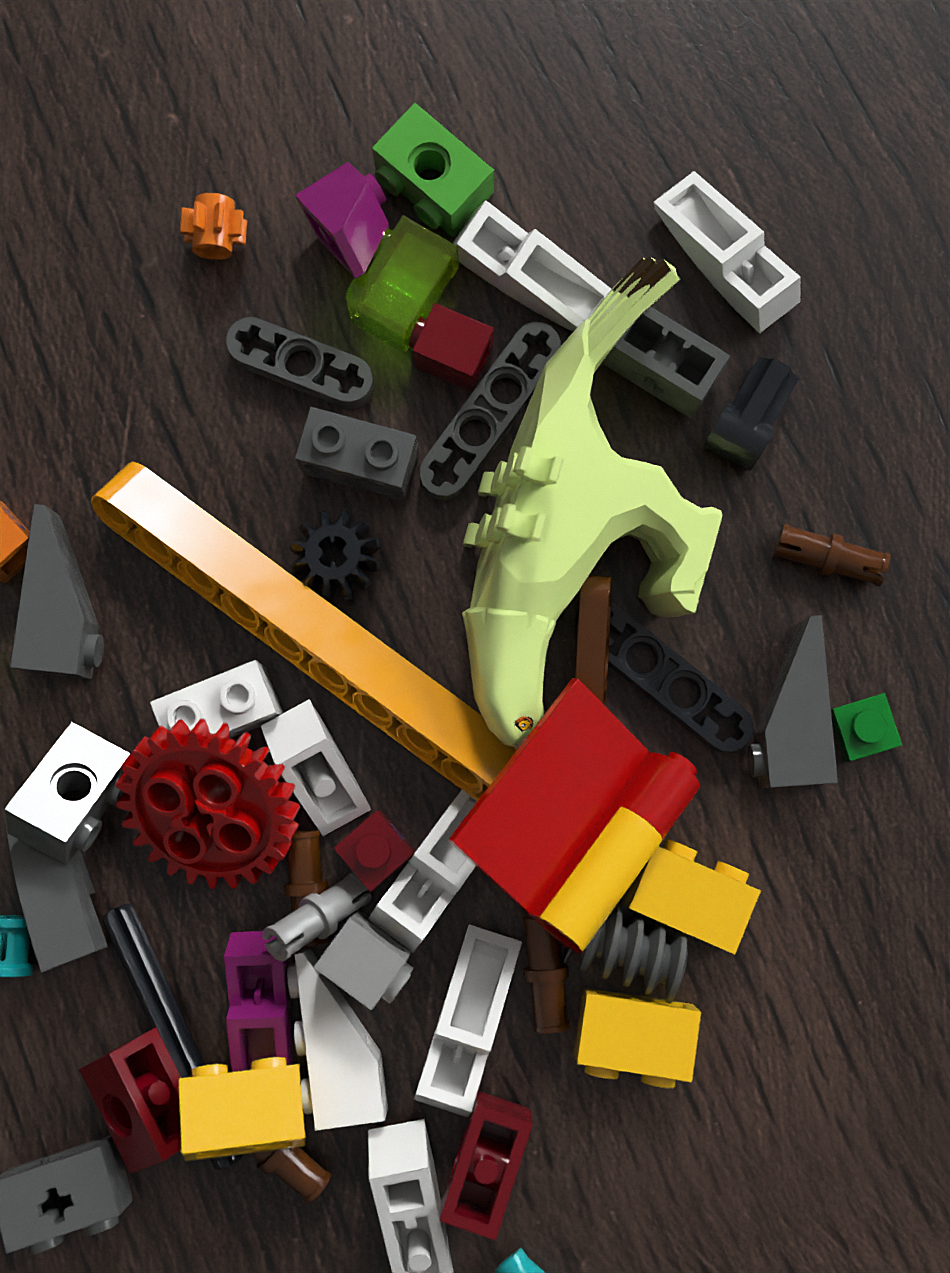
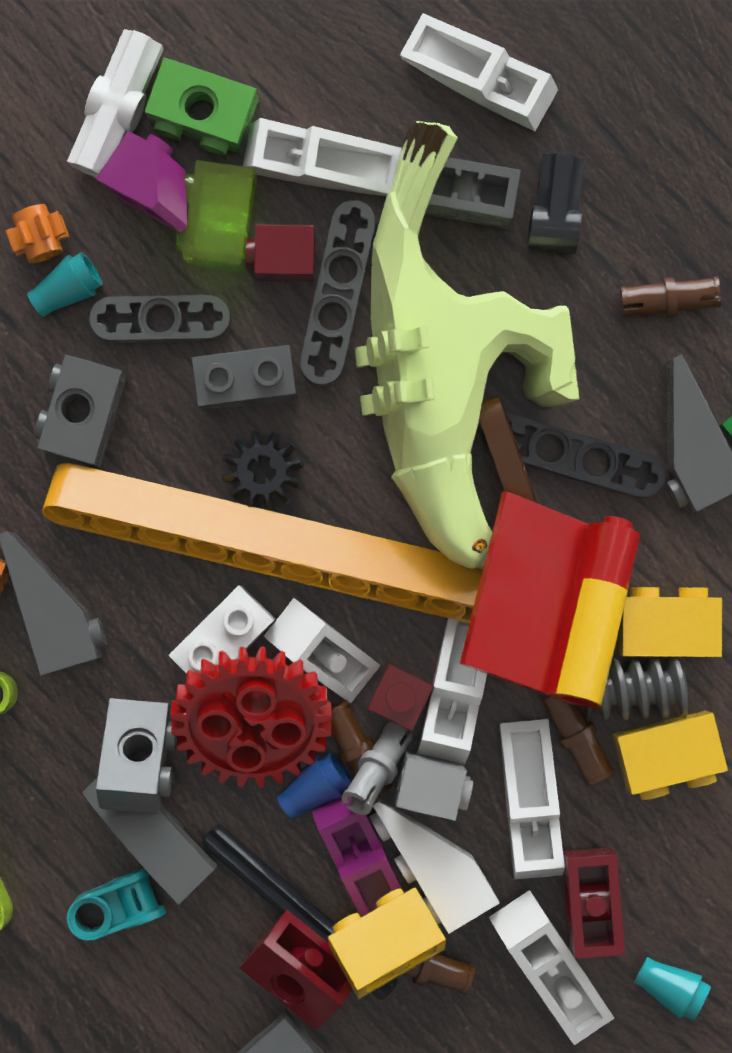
camera: 25 degrees left, 5 degrees up
none -> teal cone [27,252,103,317]
none -> dark grey brick [34,354,127,468]
none -> white piece [67,29,164,178]
none -> blue cone [277,752,352,820]

